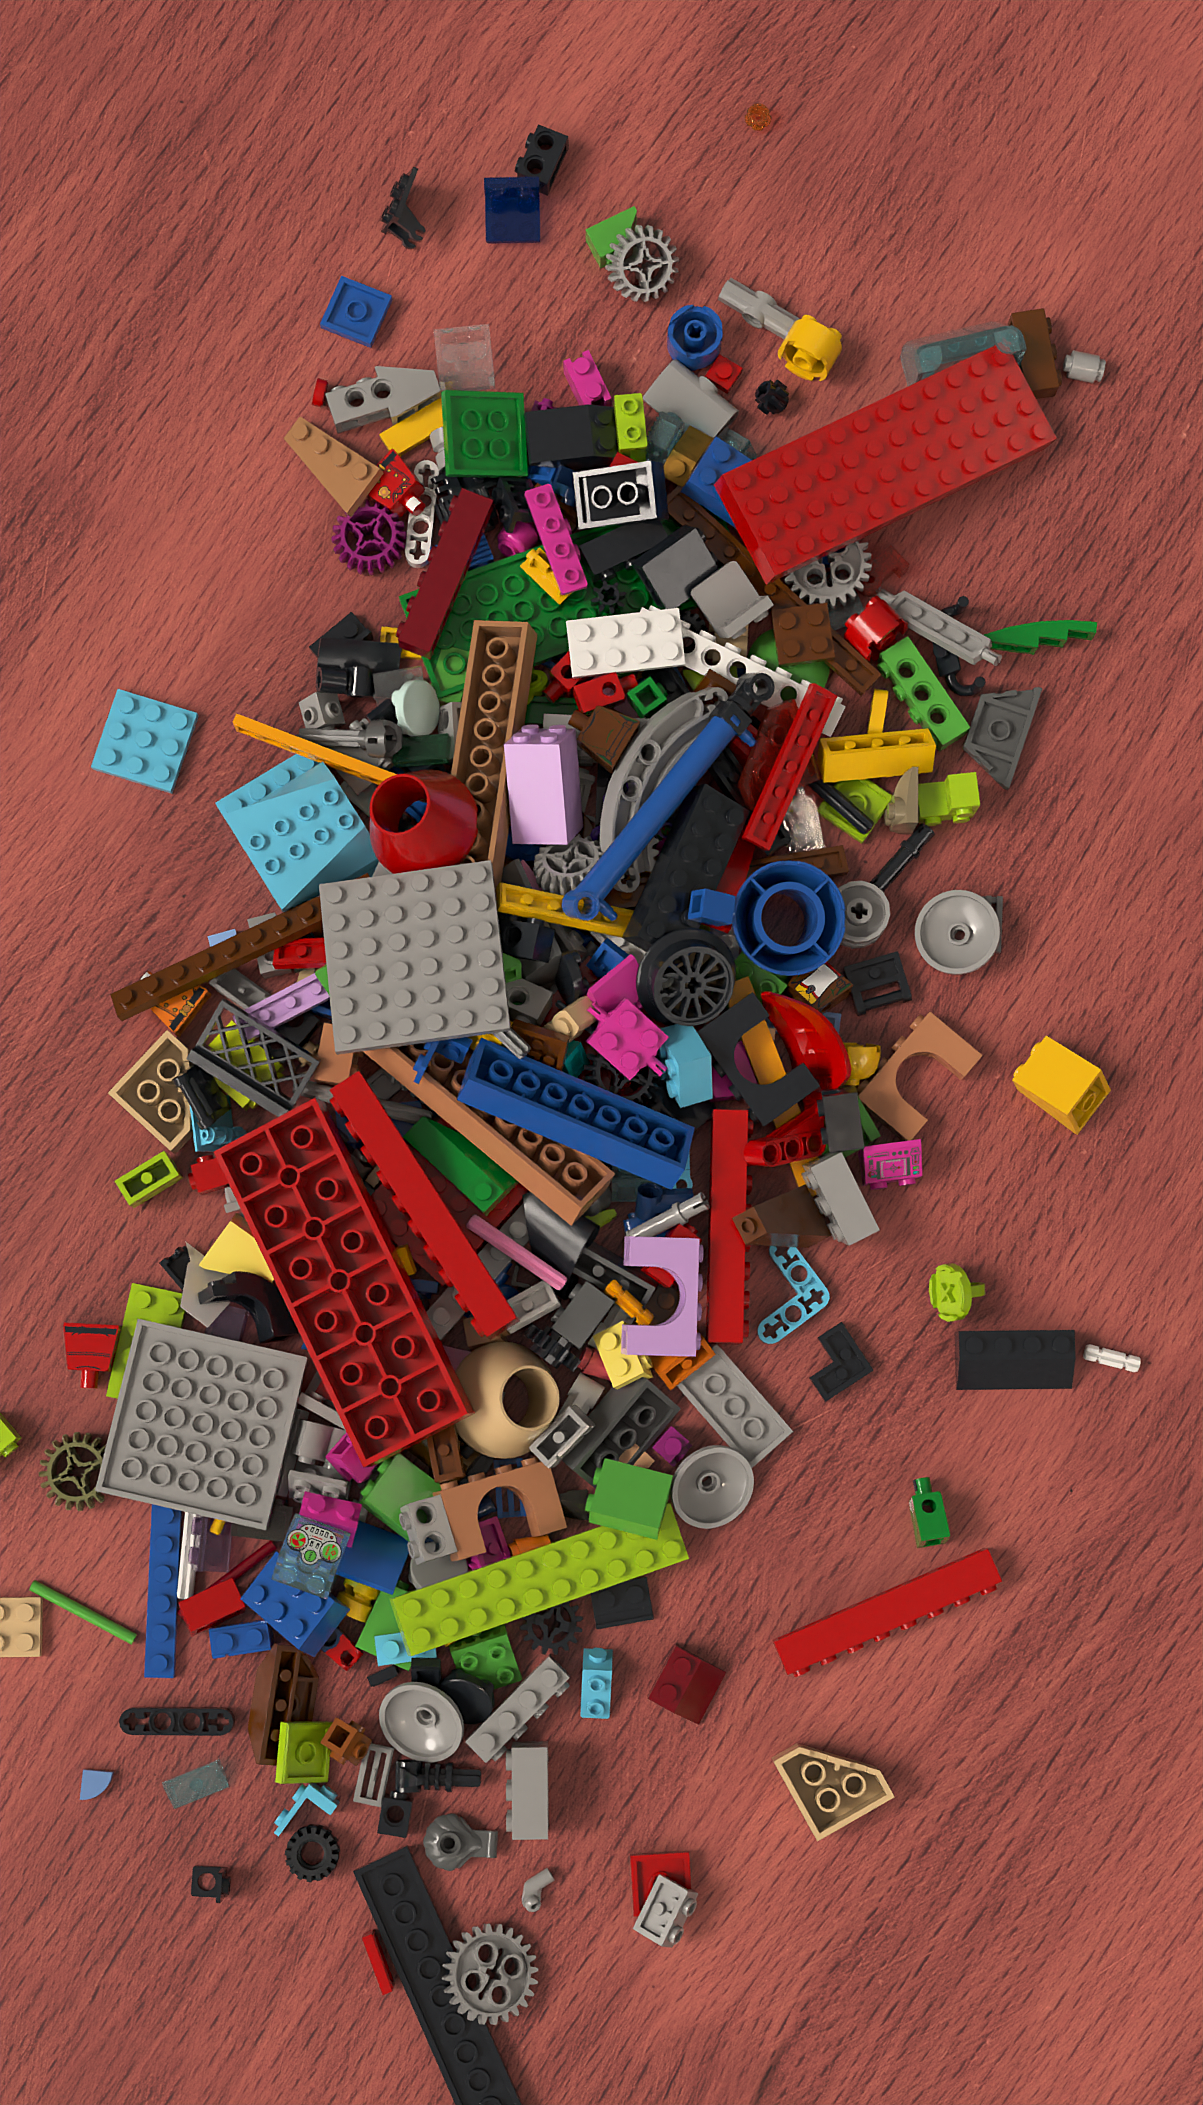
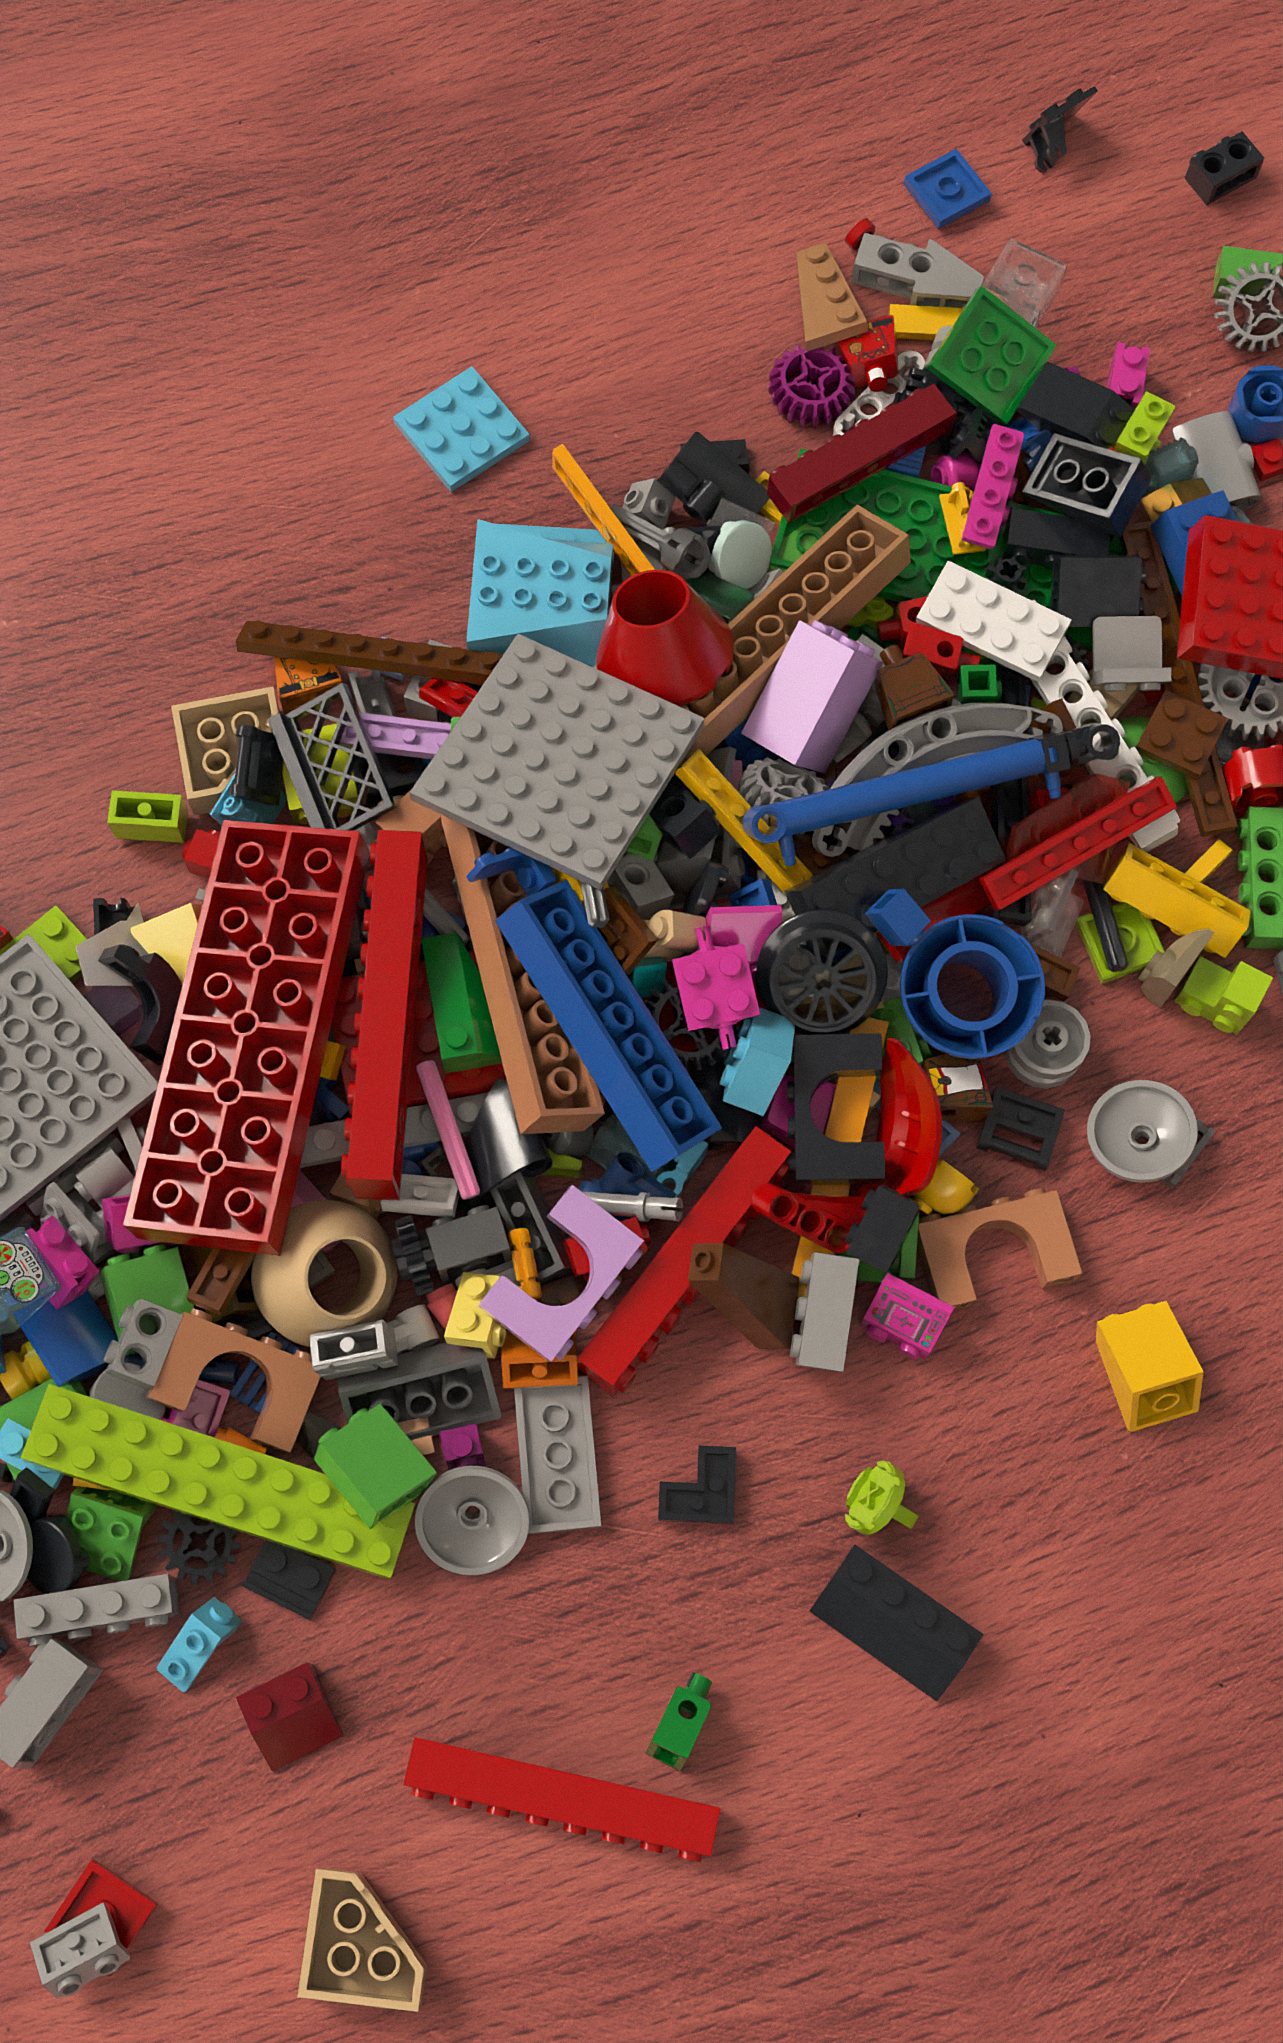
camera: 35 degrees right, 10 degrees down
flat silver tile [367,1068,401,1100] -> none
clear blue bracket [484,177,540,244] -> none
medium azure beam [757,1246,830,1344] -> none
black pin [869,823,935,892] -> none
white axle [1083,1344,1141,1372] -> none

